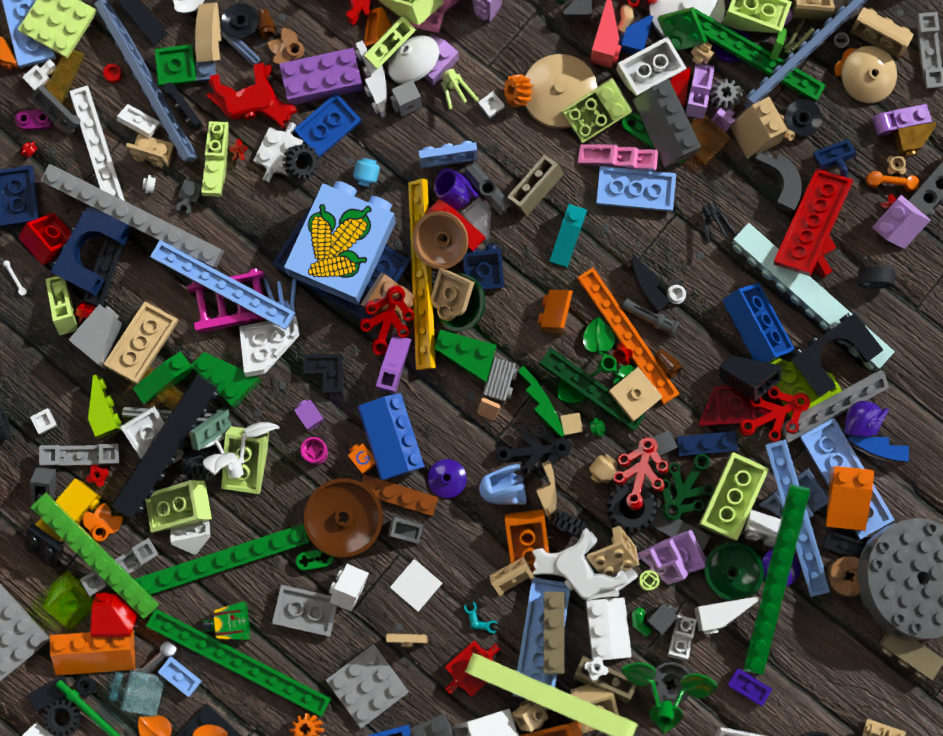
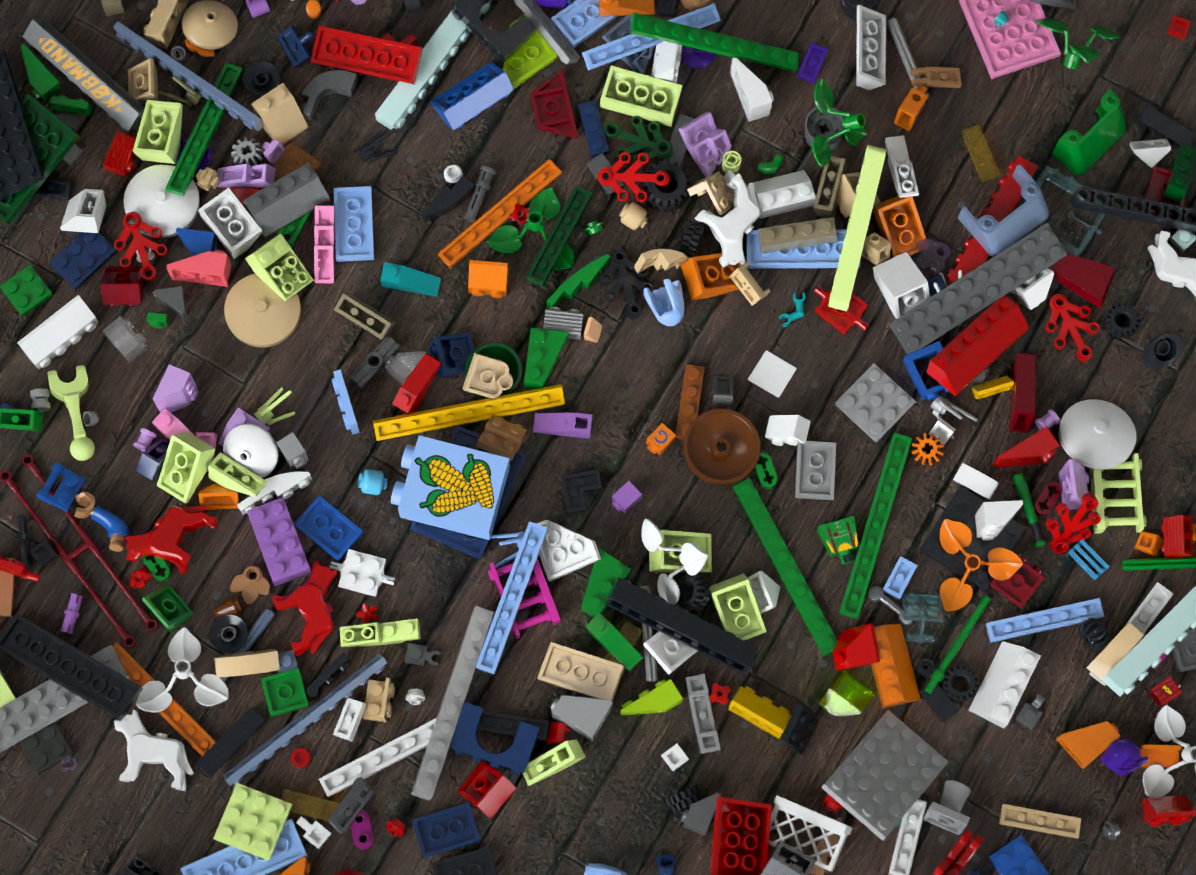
camera: 105 degrees left, 5 degrees down
white hinge [3,261,27,296] -> none
dark grey slope [30,467,57,512] -> none
bright green plate [31,493,159,619] -> none
light grey slope [80,538,159,596] -> none
orange plate [83,503,123,542] -> none
sand green plate [189,407,231,451] -> none
black tyre [282,144,320,179] -> none
dark pink wheel [301,437,328,465] -> none
blue slope [358,393,425,481] -> none
red plant [360,286,414,355] -> none
tan plate [386,634,428,647] -> none
medium nougat dish [413,211,468,269] -> none
dark purple dish [428,459,467,498] -> none
dark purple helmet [434,168,478,210] -> none
white plate [478,91,505,119] -> none
orange gear [502,74,533,107] -> none
tan tile [560,413,583,436] -> none
white plate [584,657,608,680] -> none
tan plate [608,367,662,422] -> none
tan arm [617,4,634,33] -> none
dark grey brick [646,603,678,635] -> none
reddish brown cone [654,349,683,378] -> none
green plate [657,7,707,50] -> none
white slope [668,615,697,661] -> none
dark green dish [704,542,764,601] -> none
black slope [719,356,781,402] -> none
red plant [739,387,810,442] -> none
bright green tile [770,28,787,61] -> none

